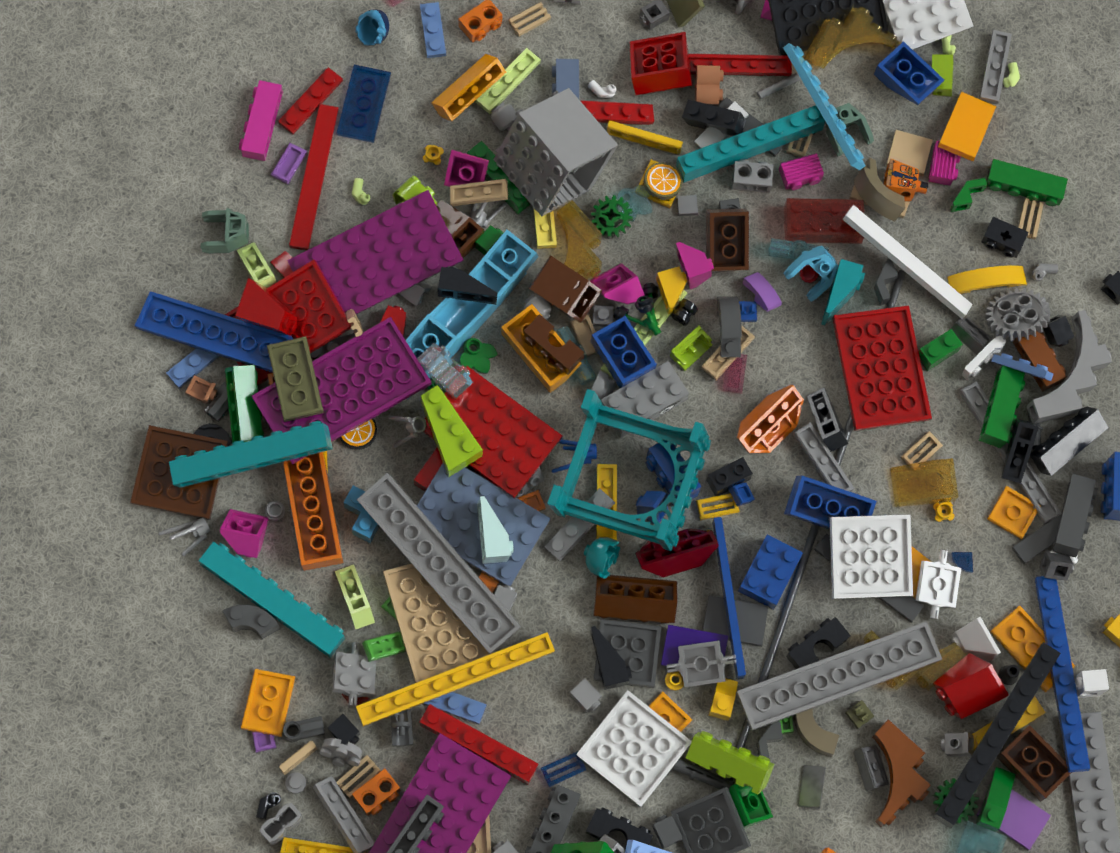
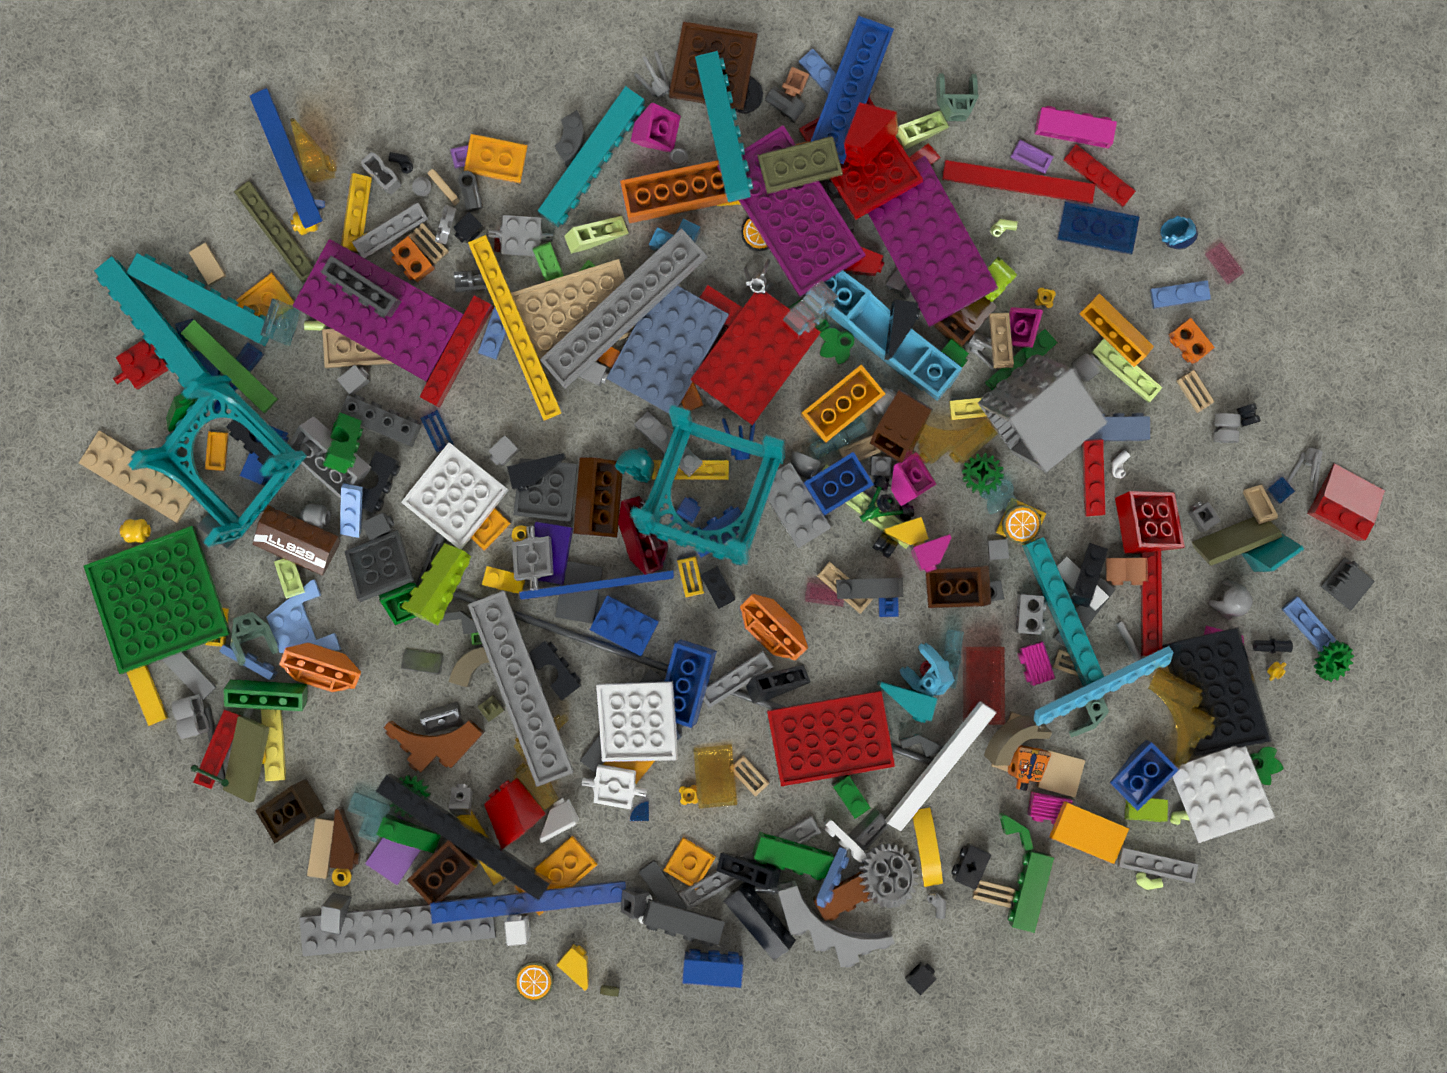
camera: 90 degrees right, 15 degrees up
green brick [225,365,264,443] -> none
tan tile [346,309,363,337] -> none
lime wedge [421,385,483,478] -> none
light aqua slope [477,496,513,564] -> none
reddish brown arch [524,314,584,375] -> none
yellow tile [607,120,683,155] -> none
lime hinge [670,326,713,371] -> none
blue tile [729,482,755,507] -> none
medium lavender slope [743,272,782,312] -> none
black cone [998,665,1019,685] -> none
black brick [1043,315,1074,347] -> none

